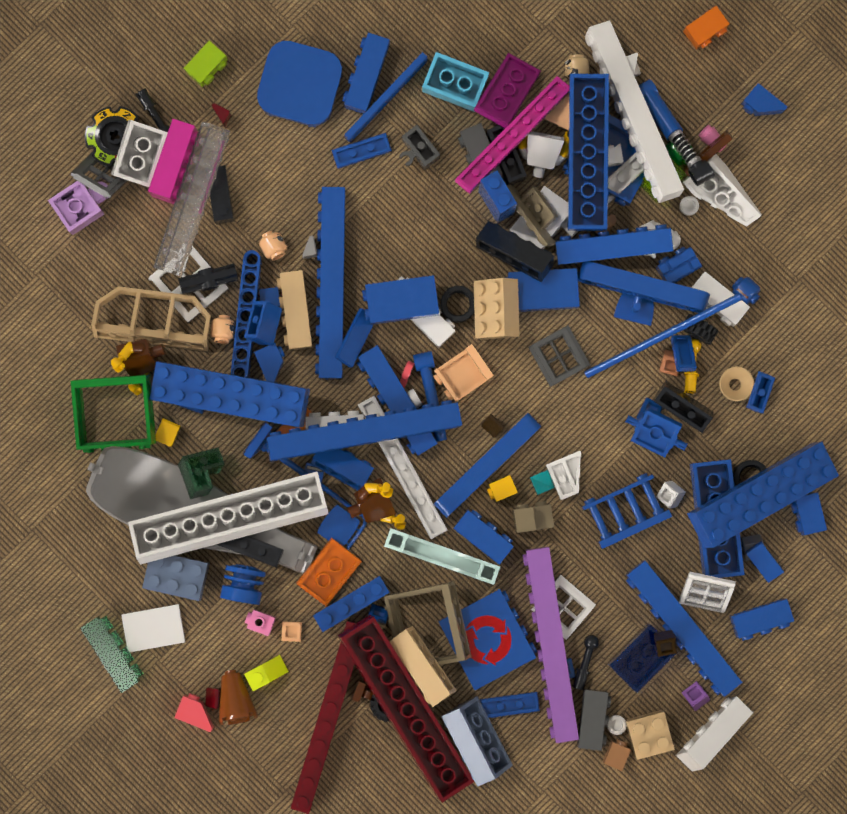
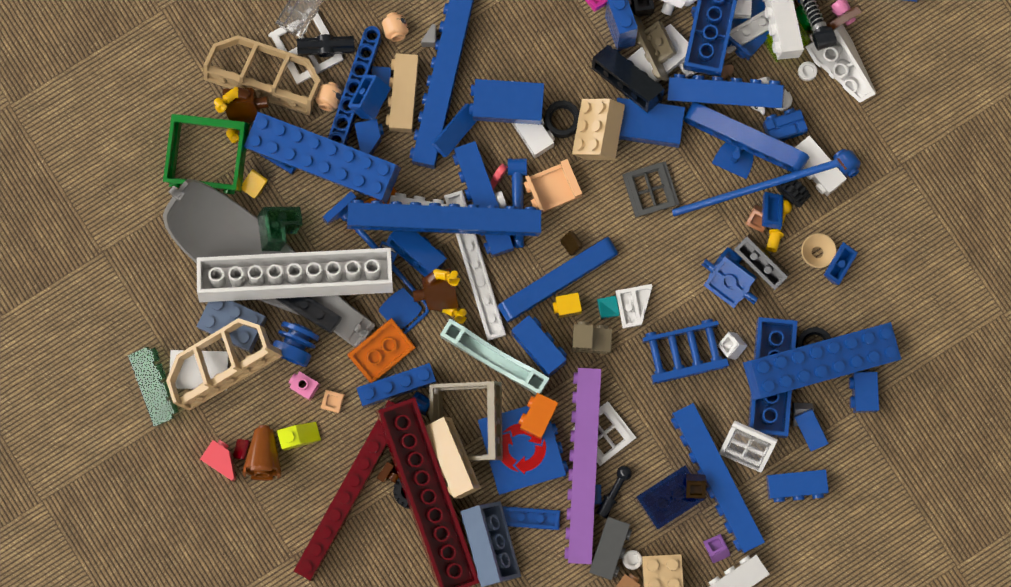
camera: 20 degrees right, 5 degrees down
none -> tan plate [166,318,282,411]
none -> orange brick [519,393,558,439]

